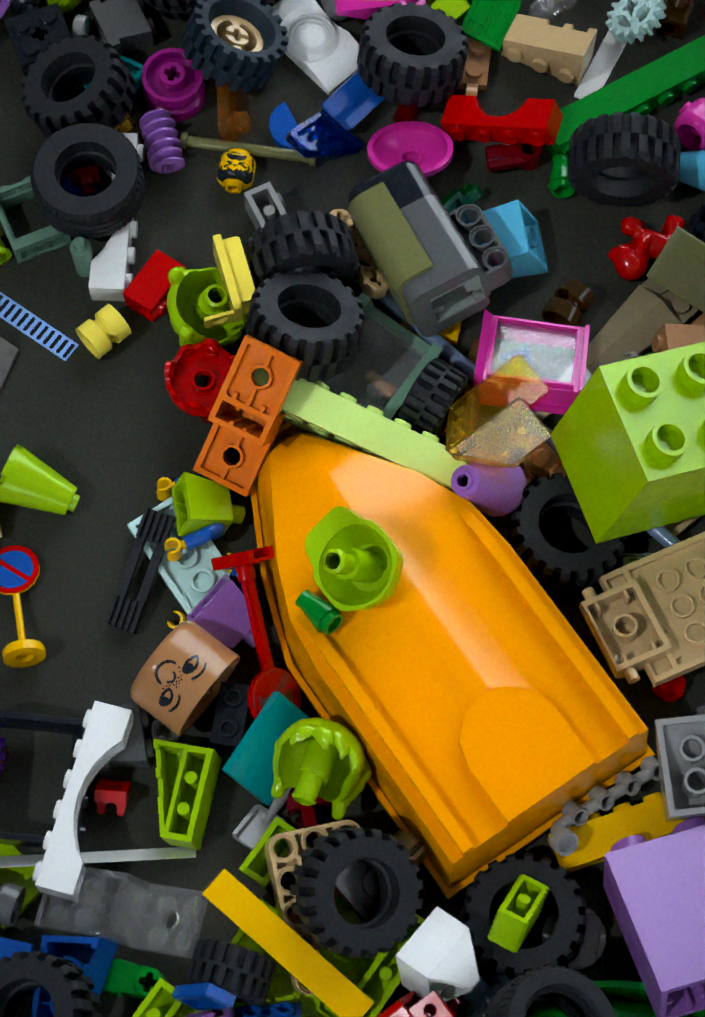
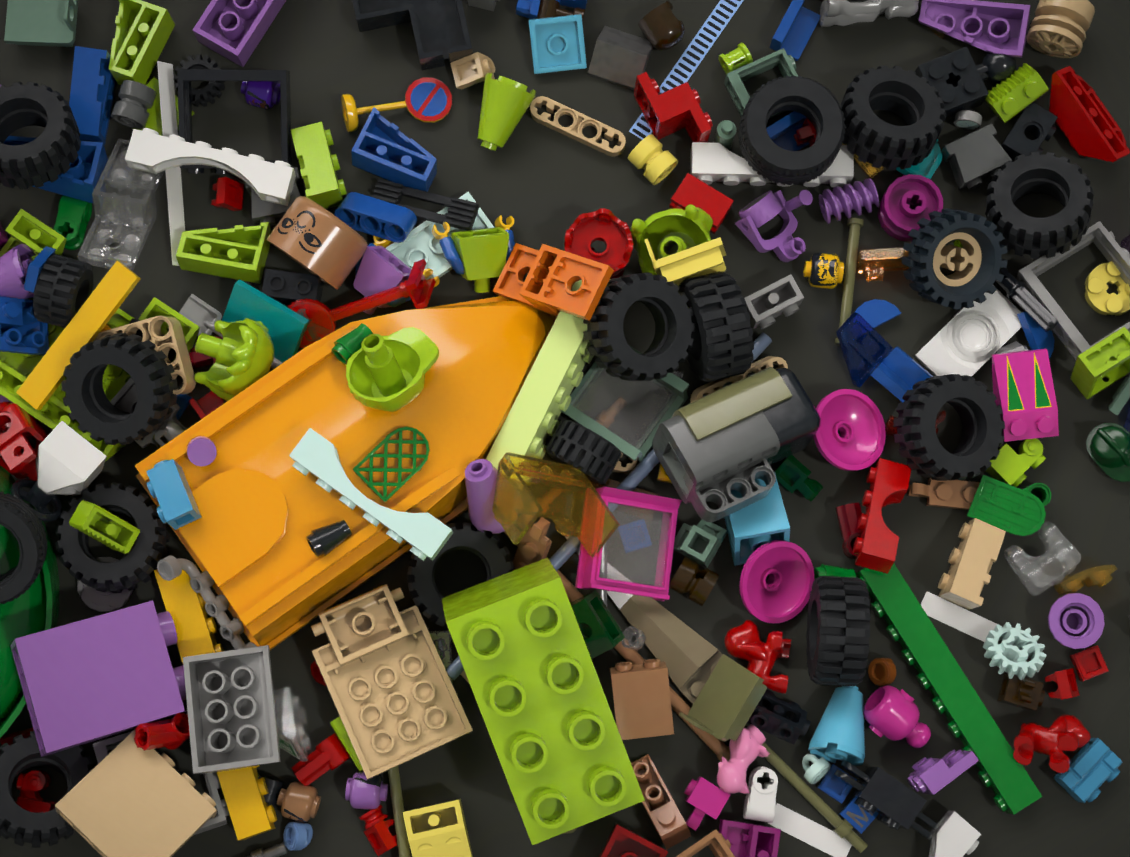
camera: 85 degrees right, 10 degrees up
none -> dark azure brick [146,459,202,530]
none -> medium lavender tile [187,436,217,467]
none -> red panel [189,391,225,419]
none -> light aqua arch [289,428,453,561]
none -> lime wedge [291,122,347,209]
none -> black cone [306,520,352,557]
none -> blue beam [334,192,417,243]
none -> blue wedge [351,107,437,192]
none -> green window [353,427,430,502]
none -> tan beam [530,96,626,157]
none -> red bracket [634,72,713,142]
none -> sand green brick [673,519,728,568]
none -> medium lavender piece [735,190,813,262]
none -> dark pink dish [740,540,814,624]

